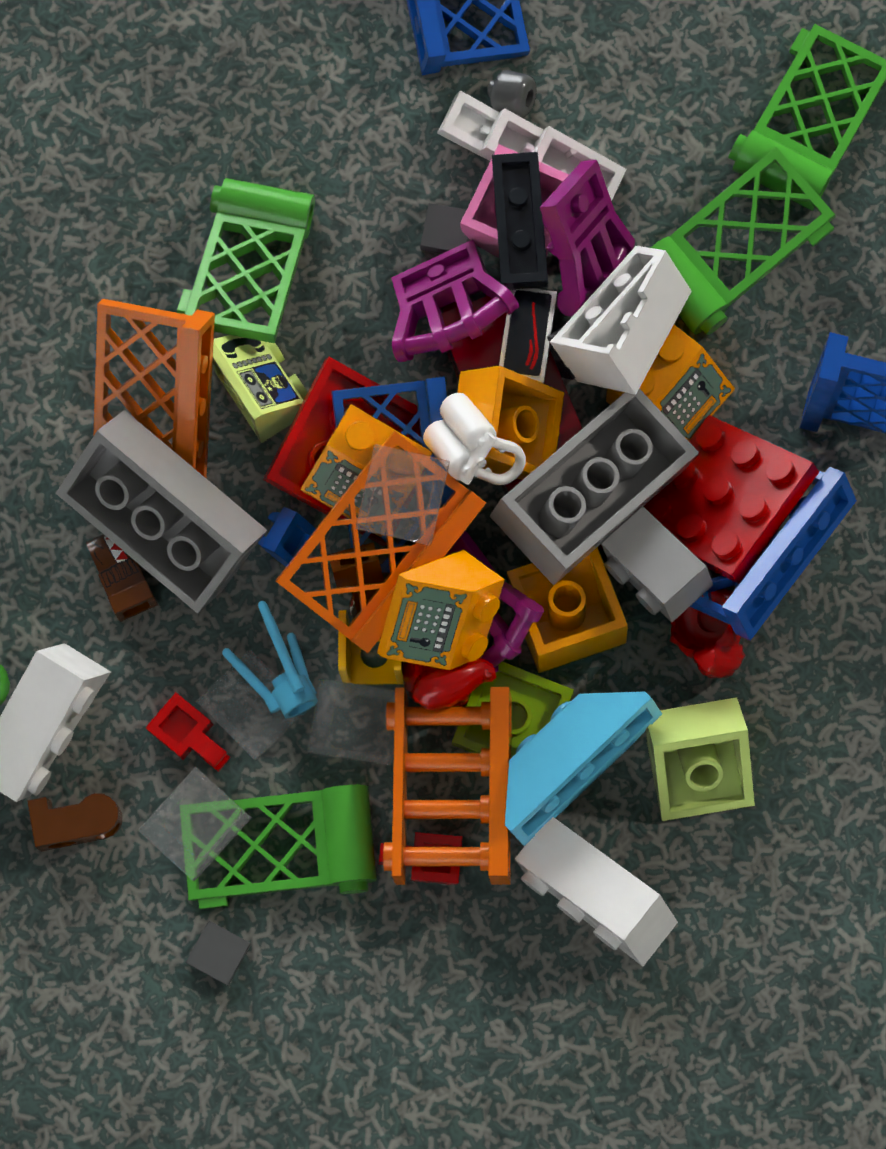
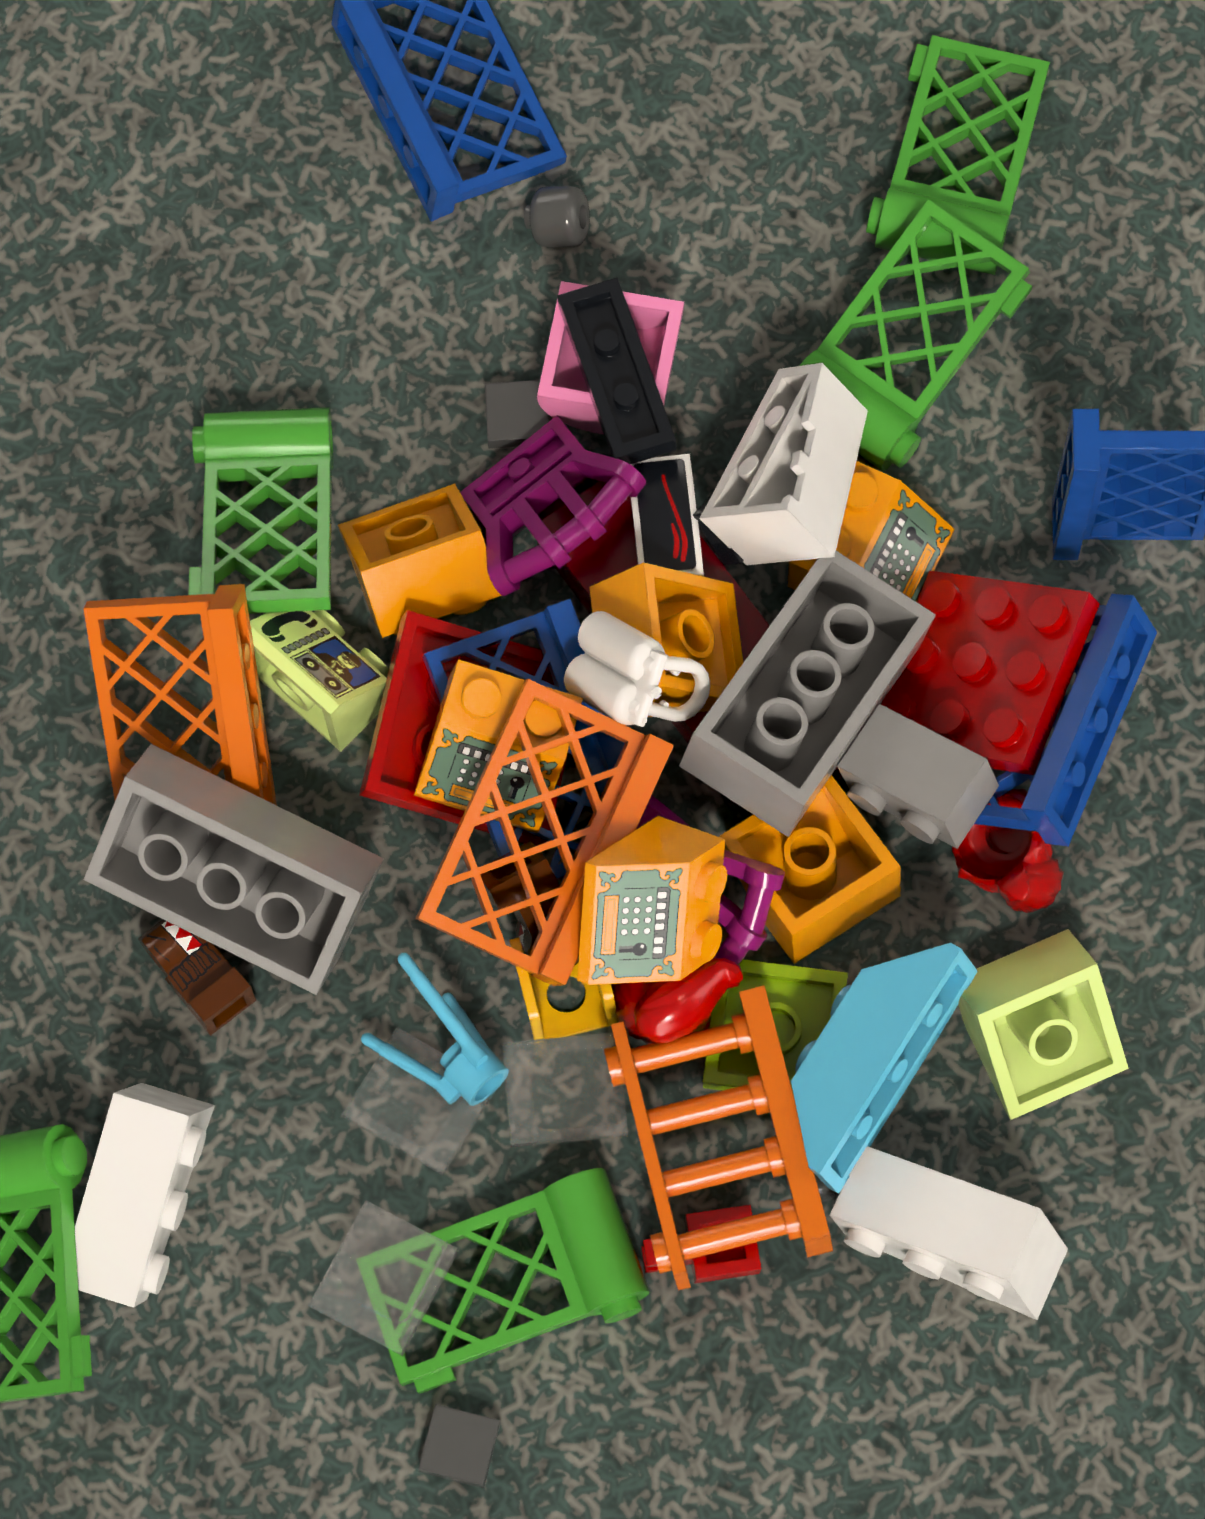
camera: 15 degrees left, 5 degrees down
reddish brown leg [27,793,123,852] -> none
red plate [145,692,230,772] -> none
blue tile [258,507,316,572] -> none
clear piece [355,444,450,546] -> none
white slope [437,90,627,201] -> none
magenta plate [540,160,635,316] -> none
none -> light orange slope [338,484,501,638]

